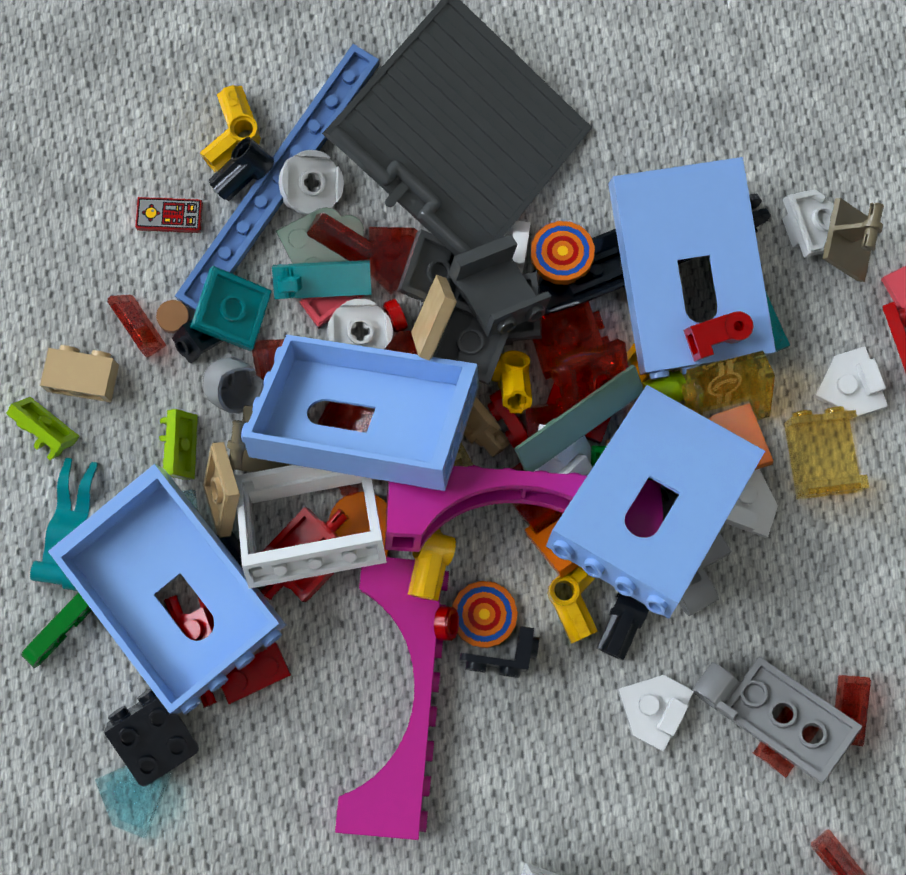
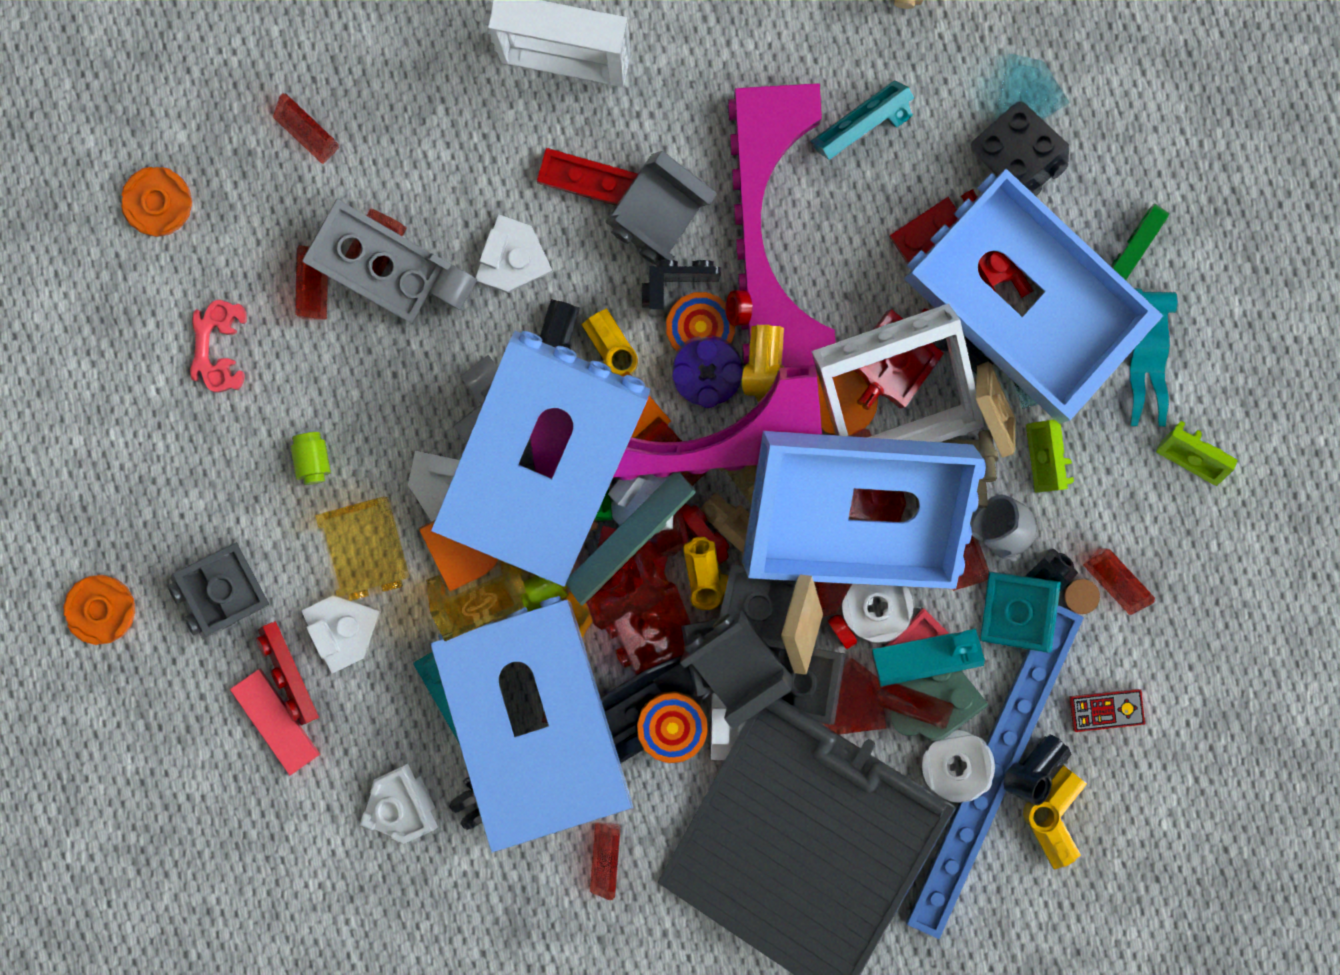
camera: 175 degrees right, 10 degrees up
tan brick [40,345,119,402] -> none
red leg [683,311,754,362] -> none
dark tan plate [822,198,884,282] -> none
none -> lime brick [290,432,331,485]
none -> red plate [537,148,638,206]
none -> clear red slope [590,822,621,900]
none -> dark grey panel [606,151,717,265]
none -> dark purple plate [672,336,743,408]
none -> teal hinge [811,80,915,160]

